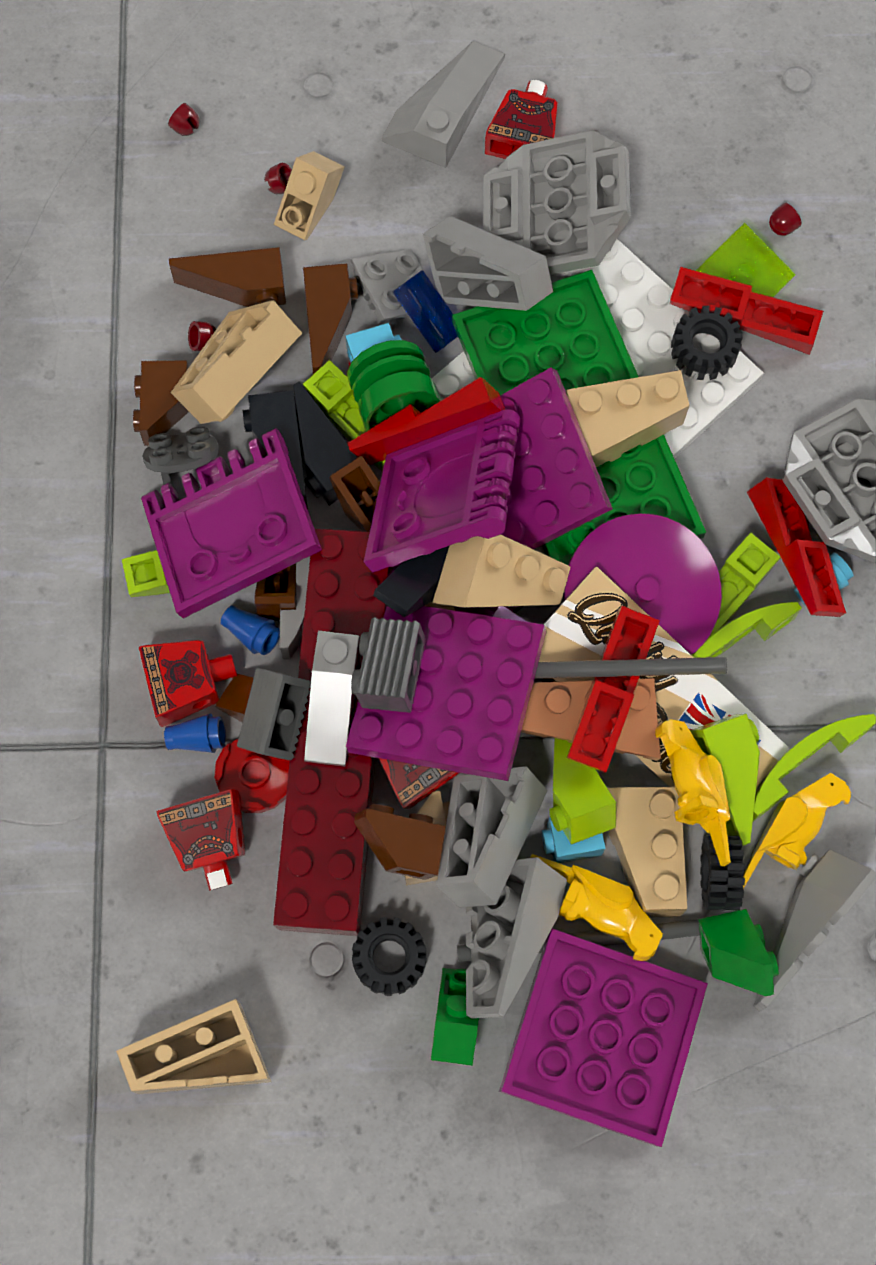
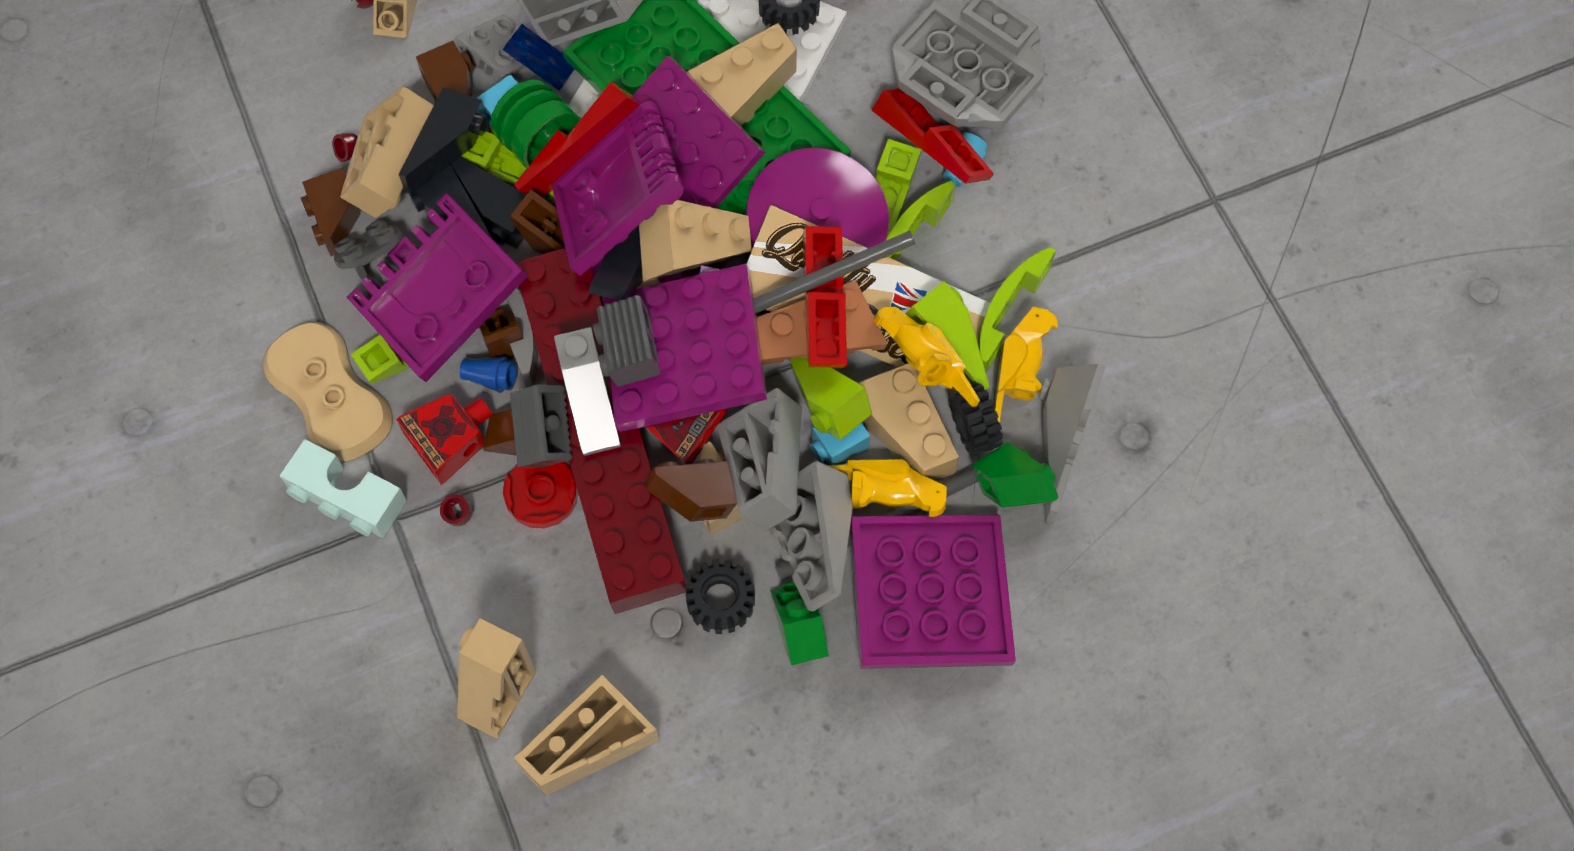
camera: 20 degrees left, 5 degrees down
torso [156,789,245,891] -> none
blue cone [164,713,226,753] -> none
reddish brown slope [169,247,286,307] -> none
none -> tan plate [263,322,392,462]
none -> light aqua arch [280,439,407,538]
none -> black slope [398,87,489,194]
none -> dark red hinge [440,494,473,526]
none -> tan wedge [457,618,536,740]

